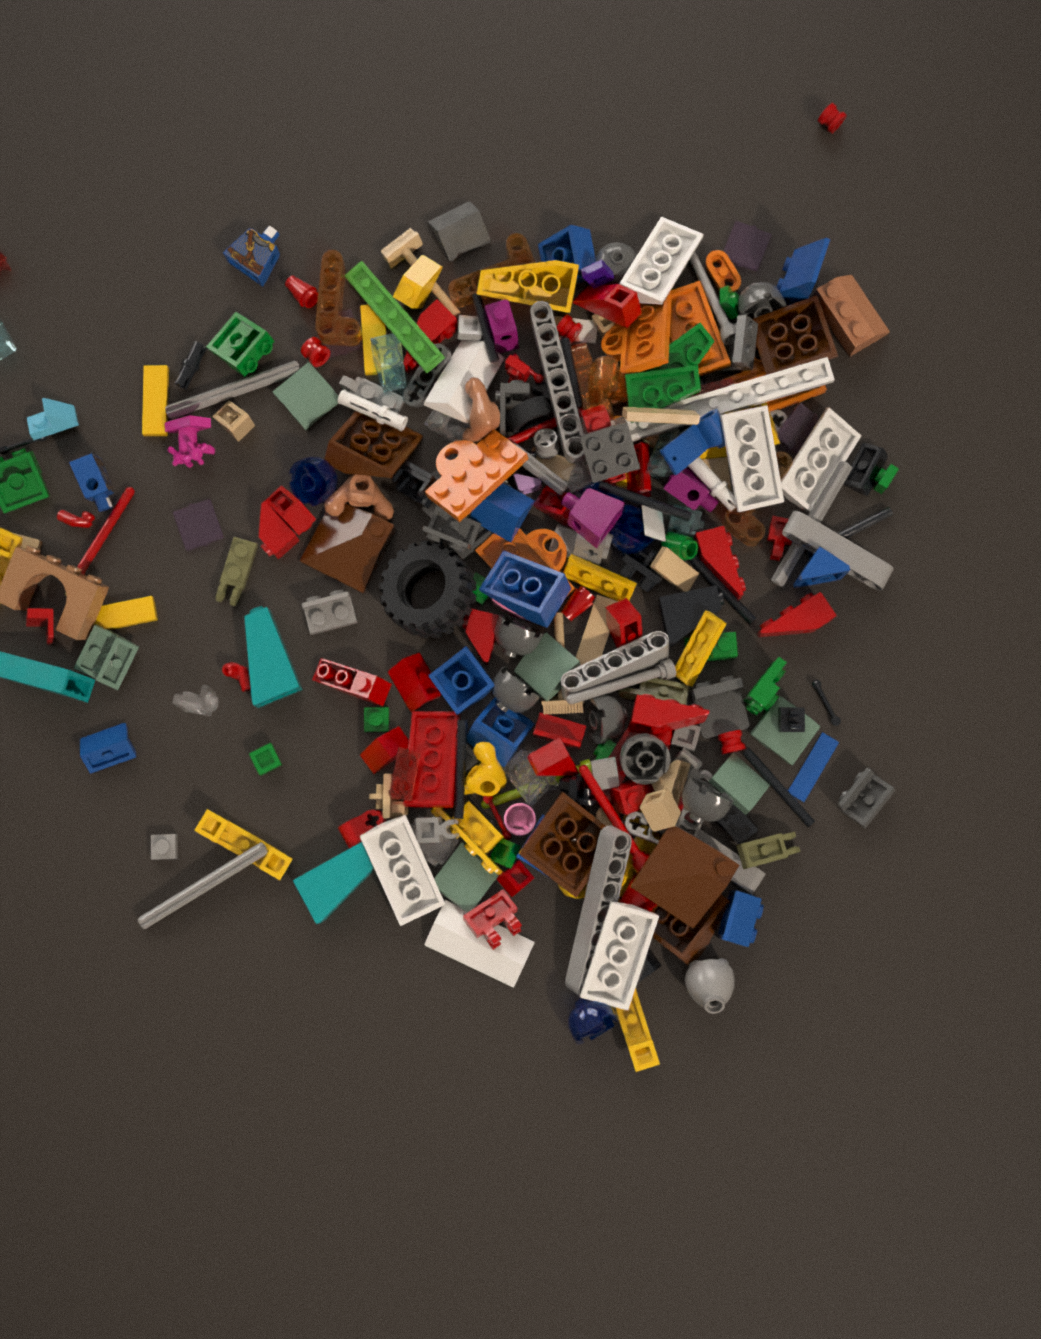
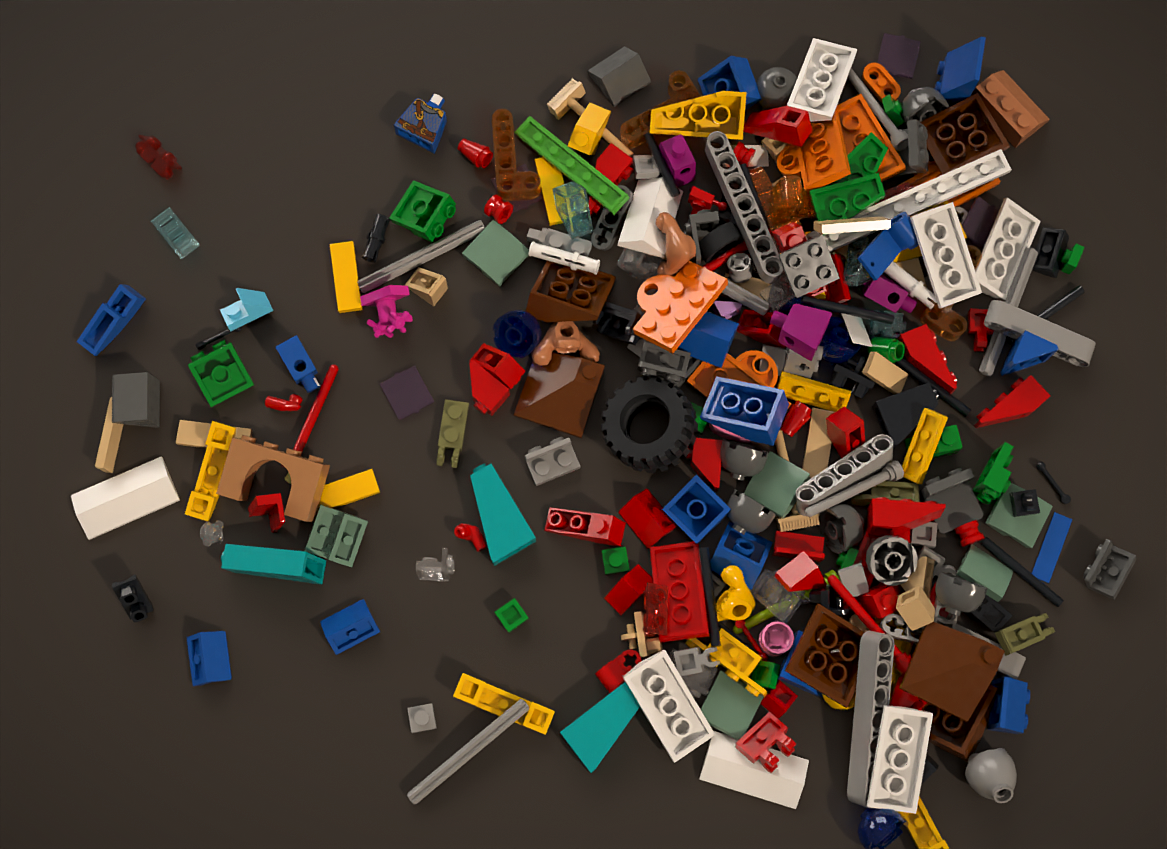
camera: 15 degrees left, 5 degrees down
dark purple plate [581,259,614,289] -> none

